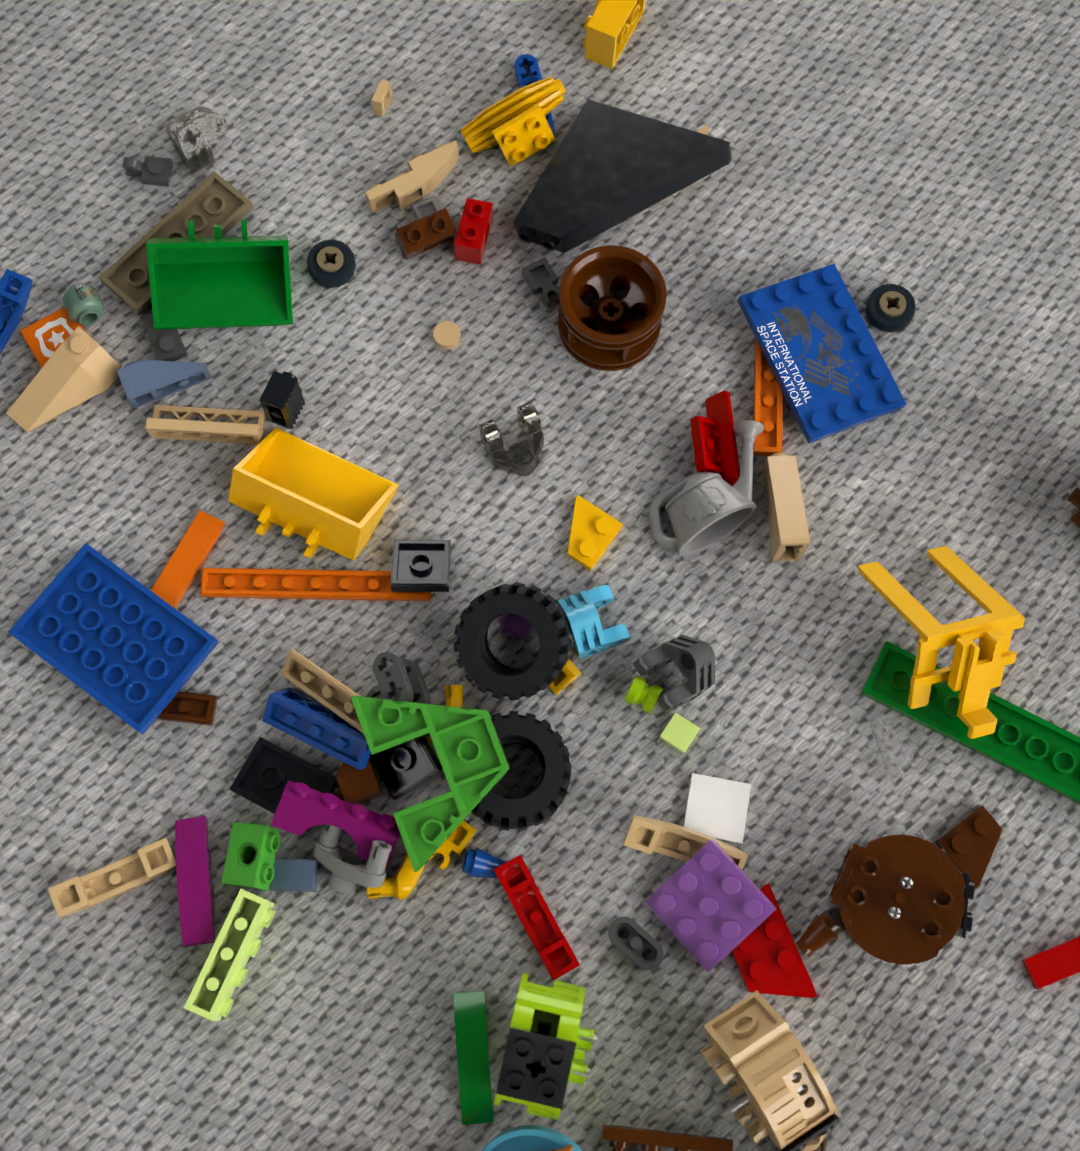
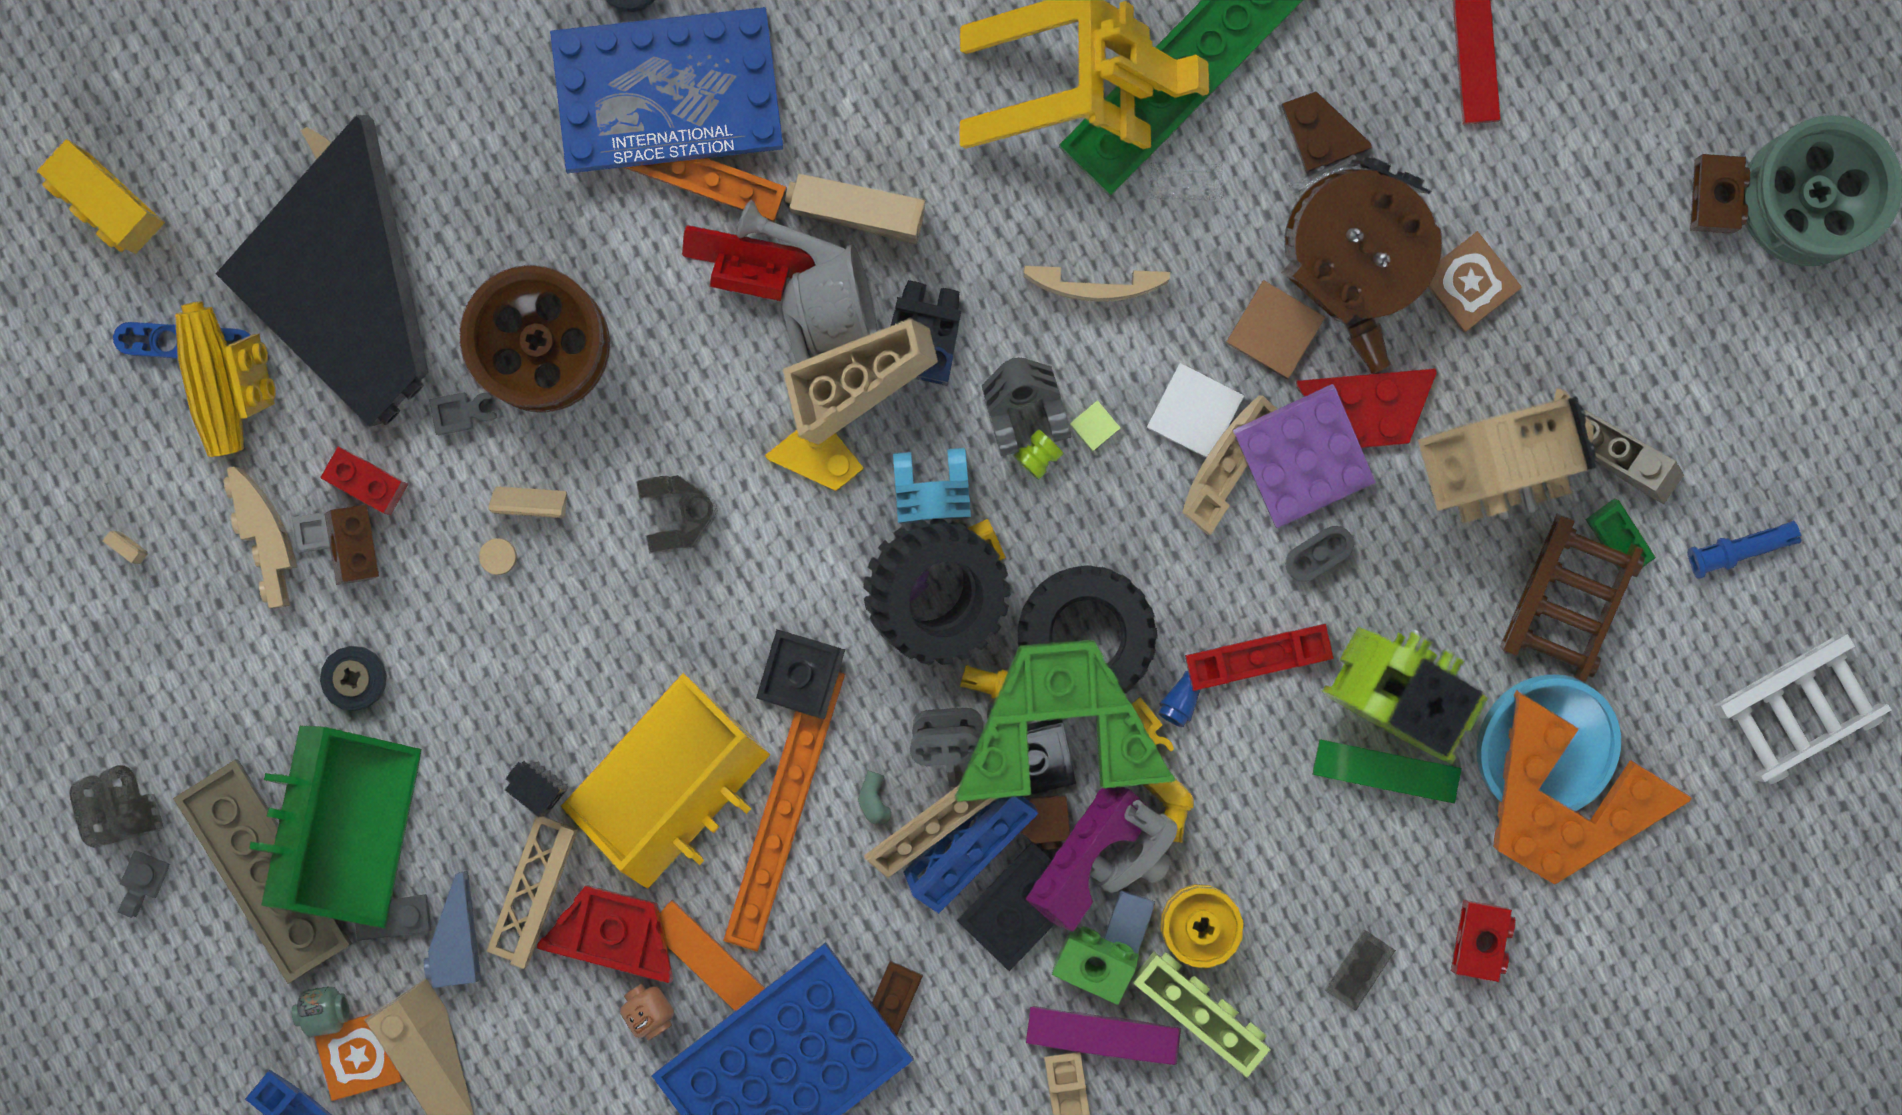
camera: 70 degrees left, 15 degrees up
none -> tan slope [488,486,567,518]
none -> red wing [536,885,673,983]
none -> nougat head [620,984,674,1041]
none -> tan wedge [783,319,938,445]
none -> sand green arm [858,770,891,825]
none -> black hips [890,280,961,386]
none -> tan slope [1024,266,1170,302]
none -> yellow wheel [1160,884,1243,968]
none -> medium nougat tile [1226,280,1325,380]
none -> clear smoke plate [1324,929,1396,1011]
none -> medium nougat tile [1428,231,1522,333]

